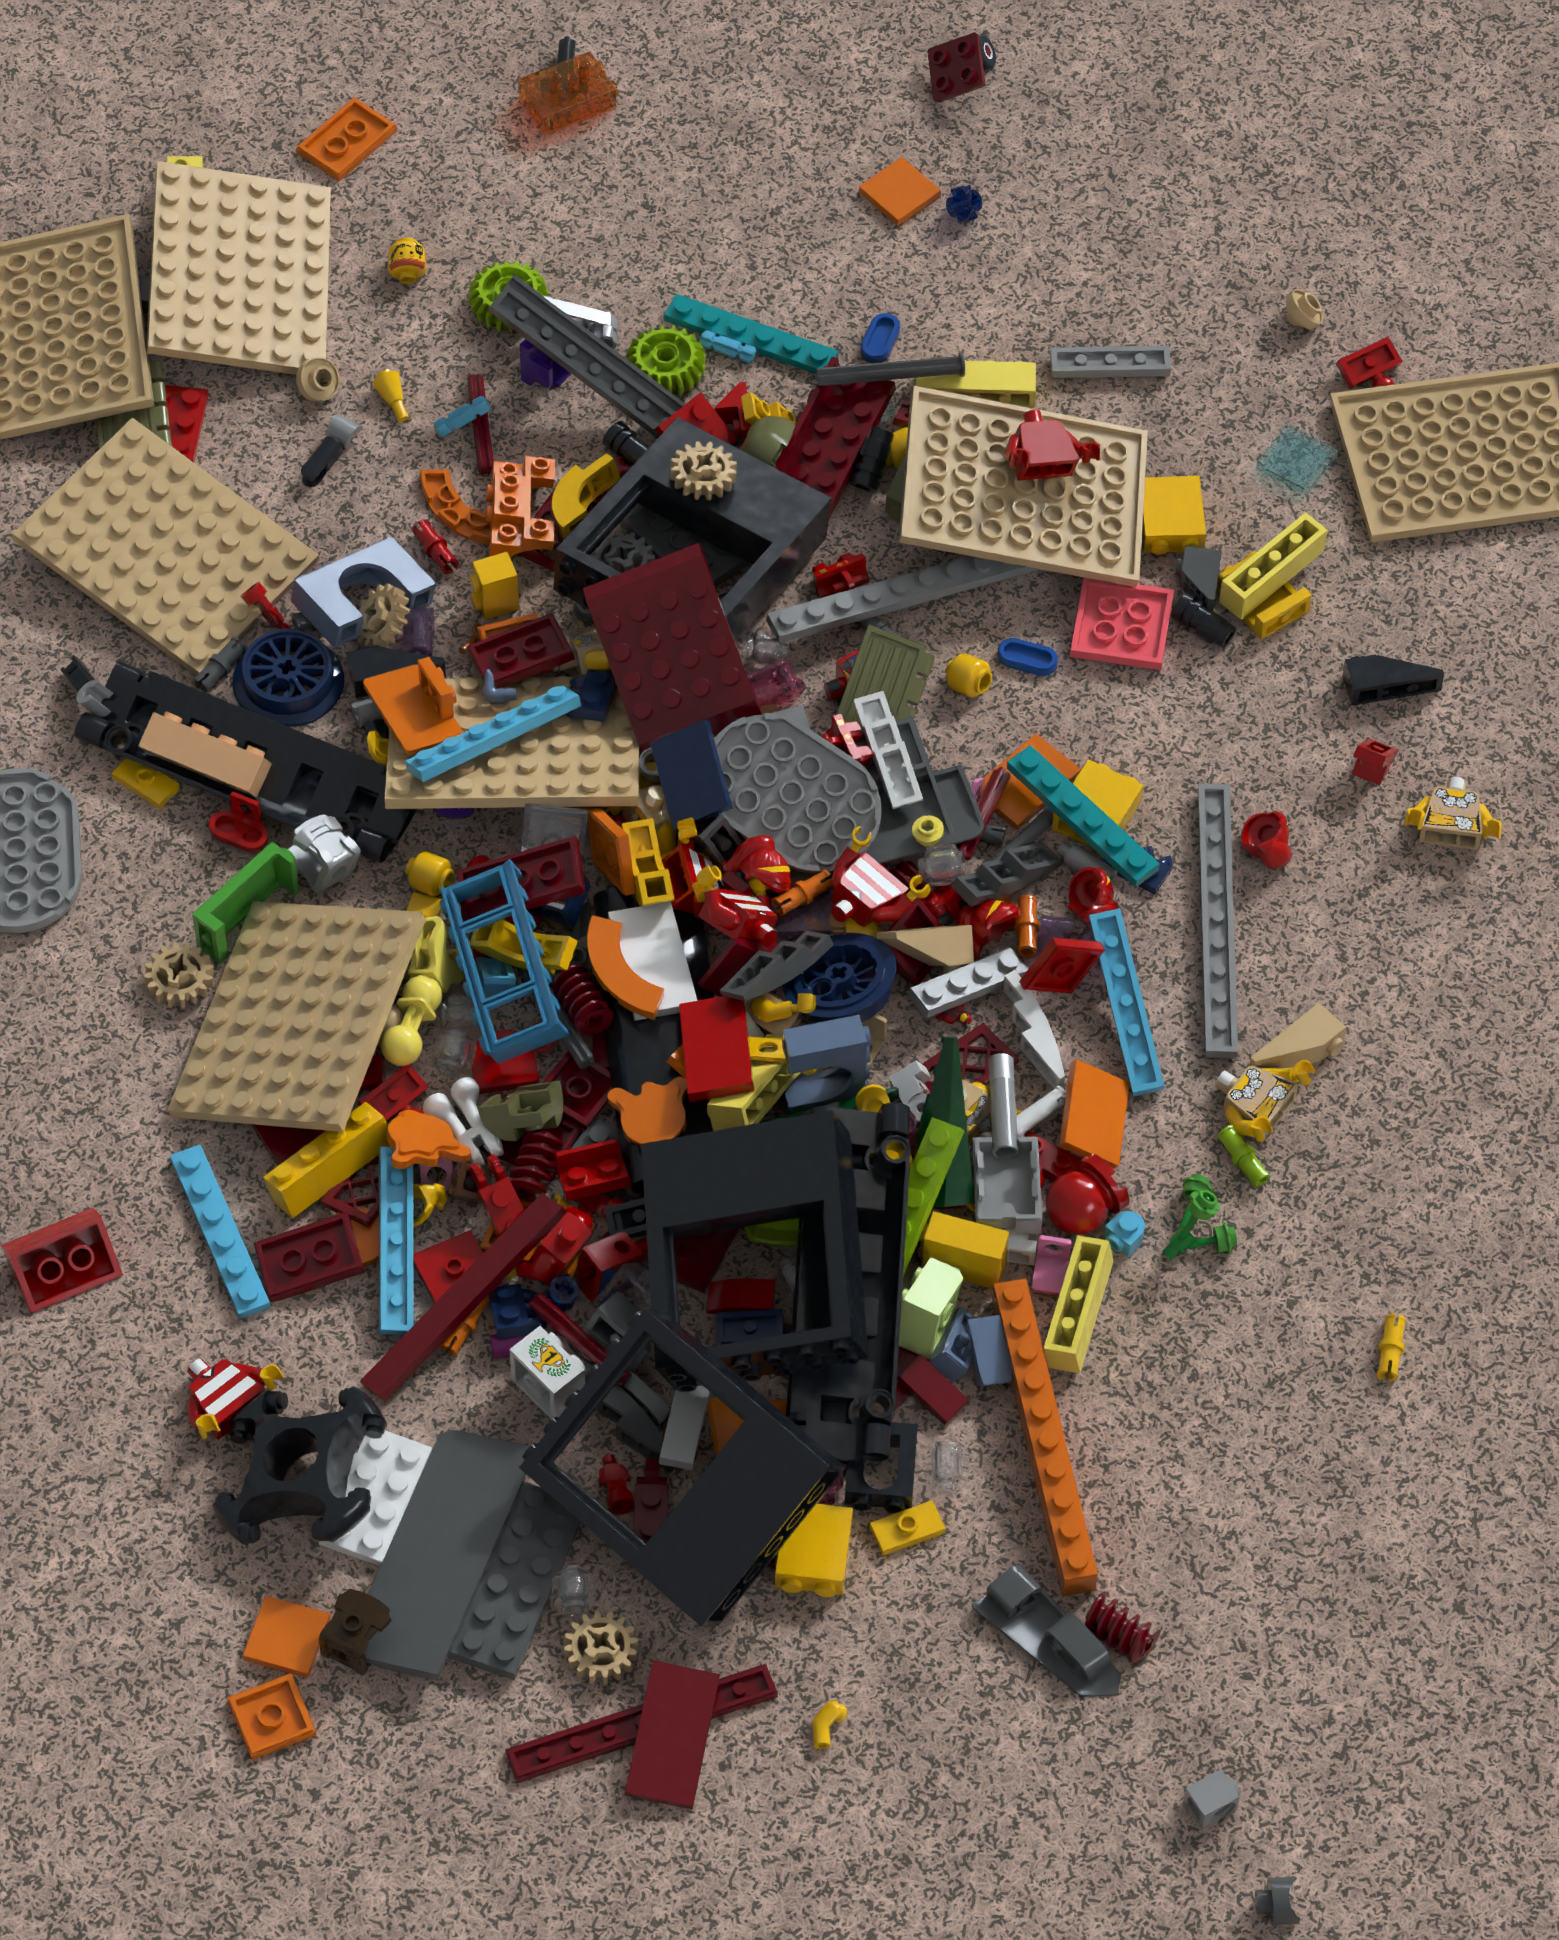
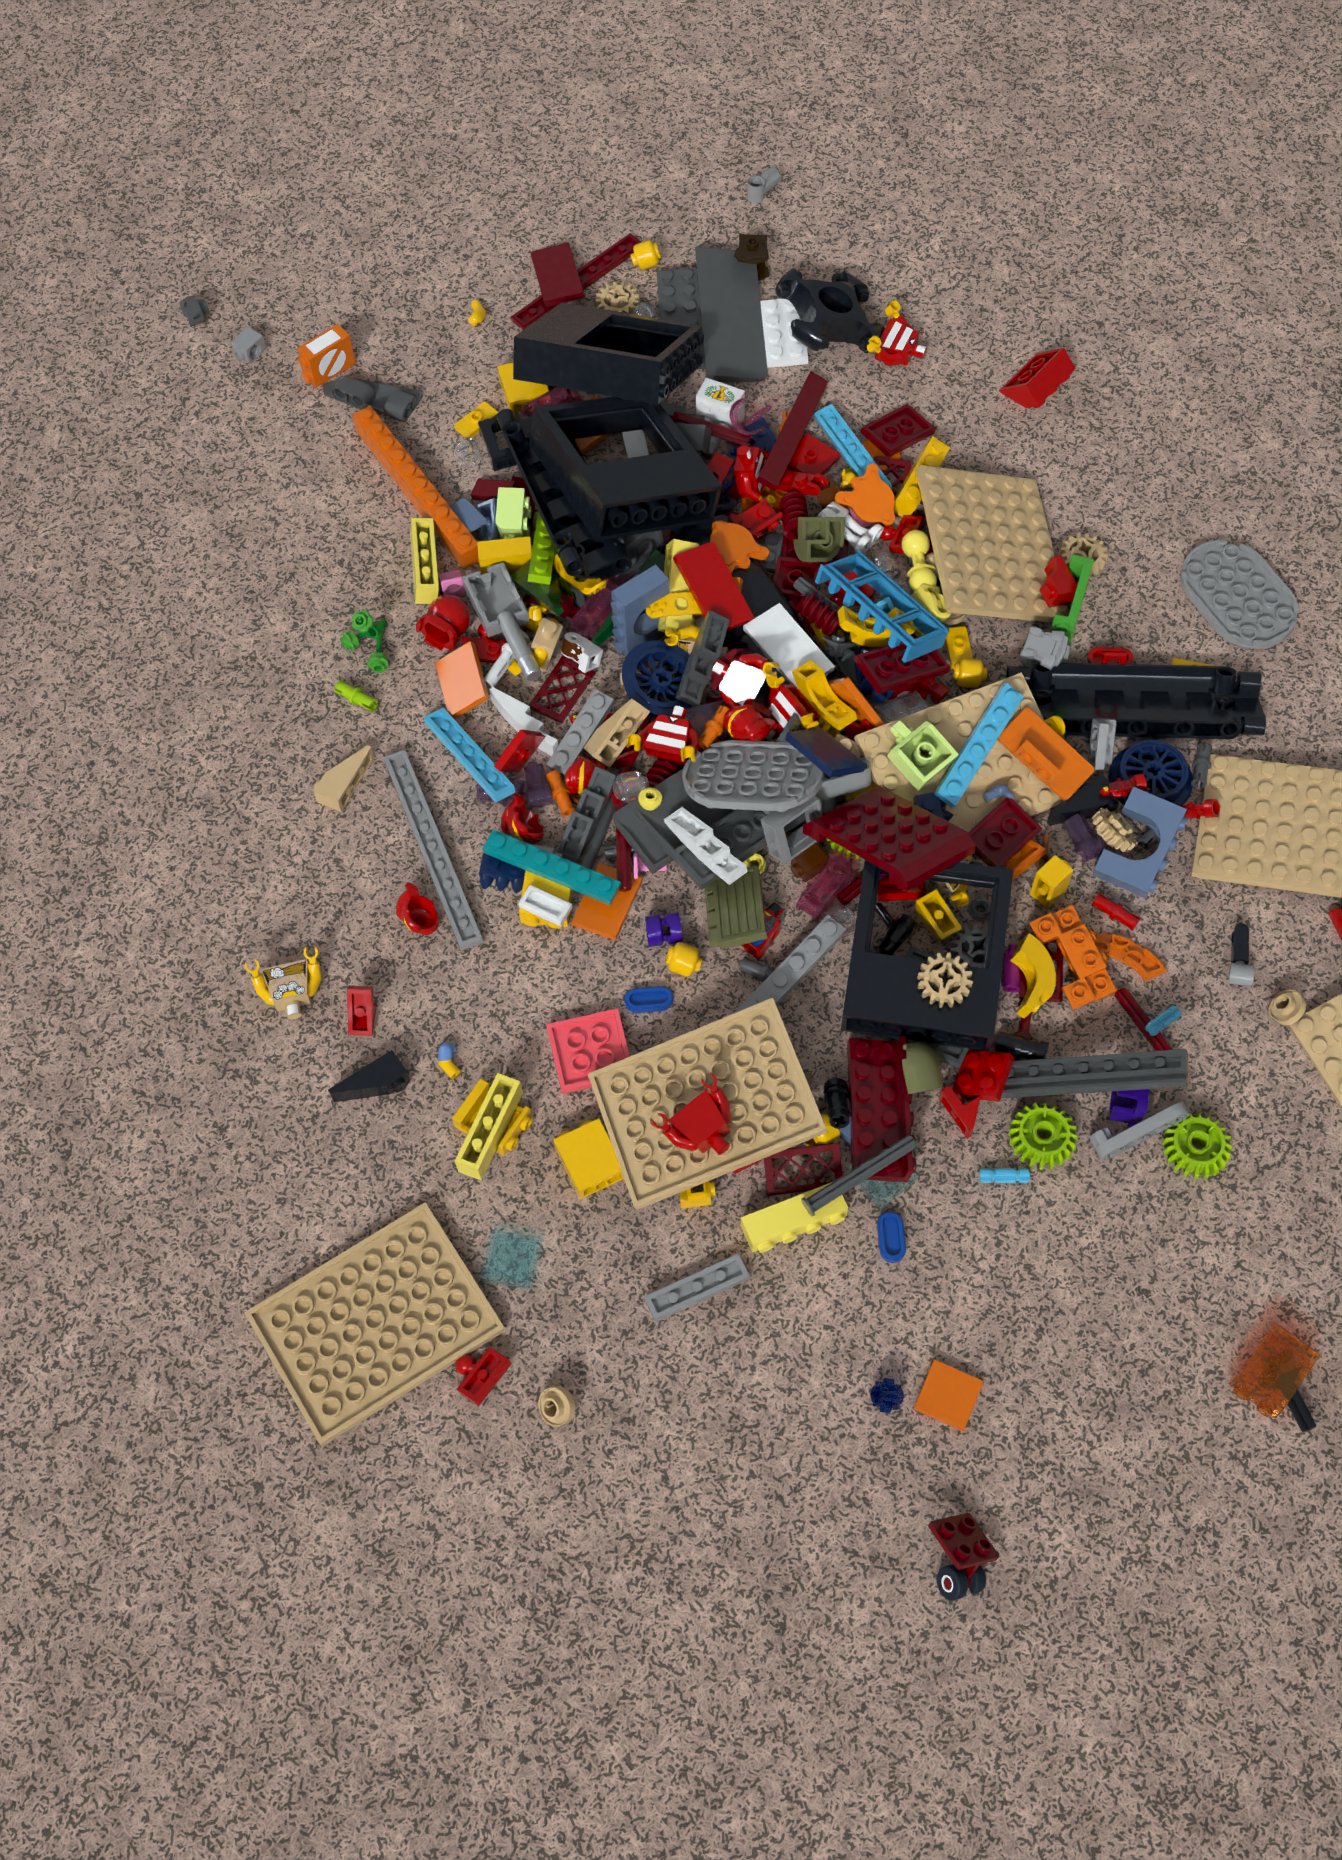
camera: 160 degrees right, 5 degrees up
piece [60,655,113,718] -> none
light nougat brick [138,711,272,798] -> none
medium azure plate [170,1144,271,1319] -> none
orange tile [227,1673,316,1760] -> none
orange tile [243,1596,331,1678] -> none
yellow cone [372,369,409,423] -> none
yellow head [388,238,427,284] -> none
orange tile [587,915,664,1020] -> none
teal plate [664,294,839,374] -> none
yellow slope [741,392,796,425] -> none
red hips [812,552,870,598] -> none
red hips [821,714,873,767] -> none
dark red piece [1085,1591,1161,1664] -> none
medium azure plate [1104,1211,1145,1257] -> none
black axle [1171,592,1236,648] -> none
dark grey slope [1175,546,1222,610] -> none
torso [1215,1060,1316,1143] -> none
yellow pin [1377,1313,1406,1381] -> none
none -> orange brick [297,323,356,388]
none -> arm [438,1042,461,1079]
none -> white tile [518,885,573,927]
none -> yellow head [630,240,662,270]
none -> dark purple wheel [645,912,682,947]
none -> clear pink helmet [730,398,771,435]
none -> light grey piece [747,166,781,203]
none -> yellowish green hinge [887,720,959,791]
none -> red arch [1039,555,1077,608]
none -> light grey bracket [1088,718,1116,770]
none -> red piece [1100,773,1147,797]

